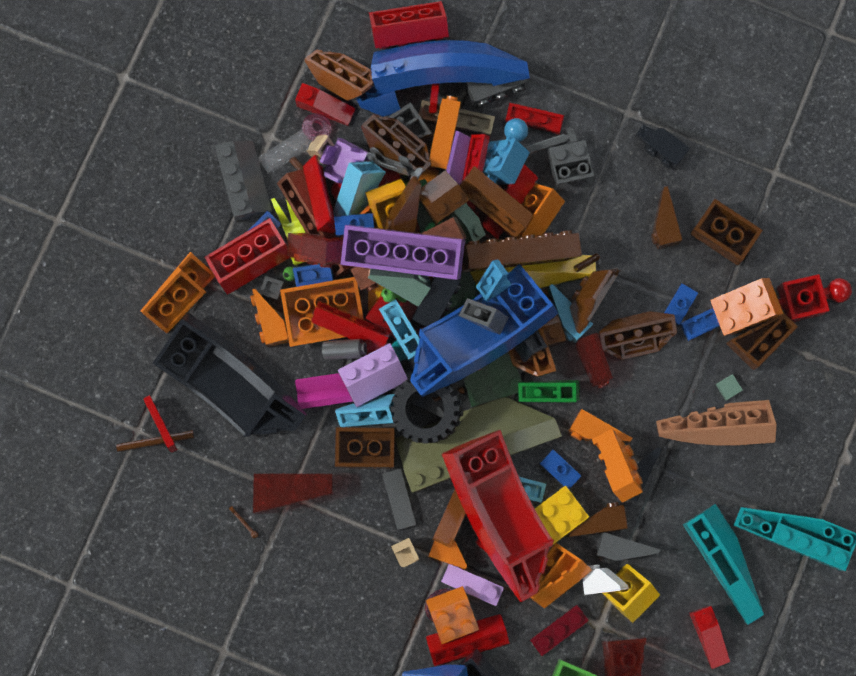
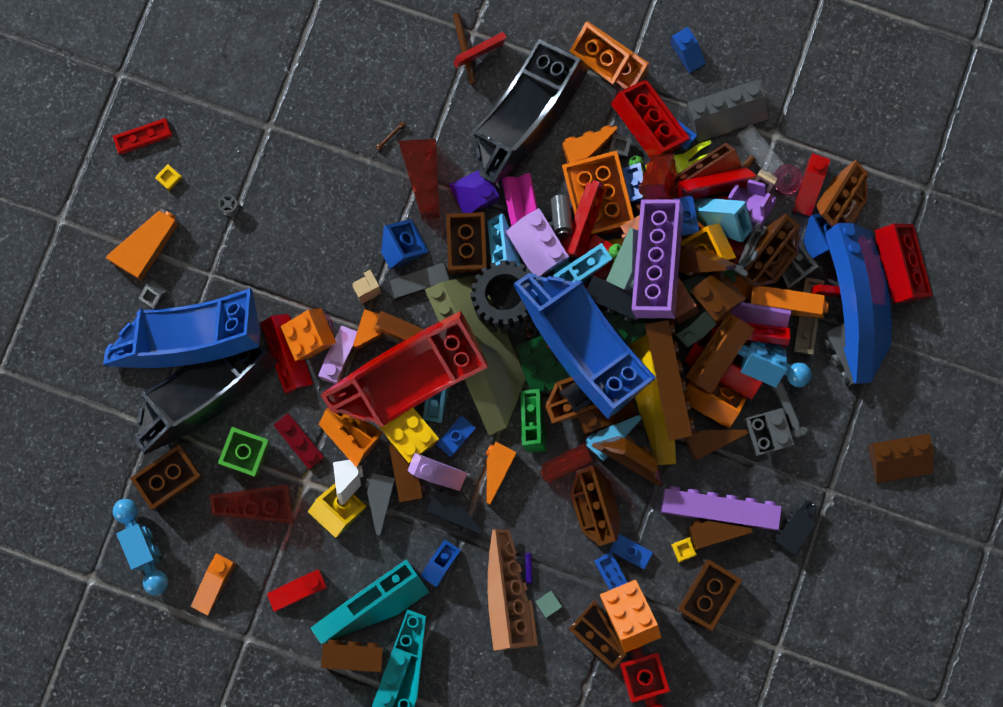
camera: 90 degrees right, 0 degrees up
dark grey slope [459,298,509,335] -> none
dark azure slope [476,260,511,301] -> none
red tile [505,103,564,135] -> none
reddish brown piece [574,253,600,272] -> none
orange wedge [592,429,643,503] -> none
none -> reddish brown brick [321,640,385,672]
none -> blue slope [381,219,429,269]
none -> lavender slope [407,453,467,491]
none -> blue slope [420,540,461,587]
none -> dark purple slope [449,170,499,213]
none -> dark purple piece [525,553,533,584]
none -> medium lavender brick [660,486,782,531]
none -> blue slope [670,27,706,74]
none -> yellow tile [671,537,697,563]
none -> reddish brown slope [684,430,748,461]
none -> reddish brown slope [868,433,934,483]

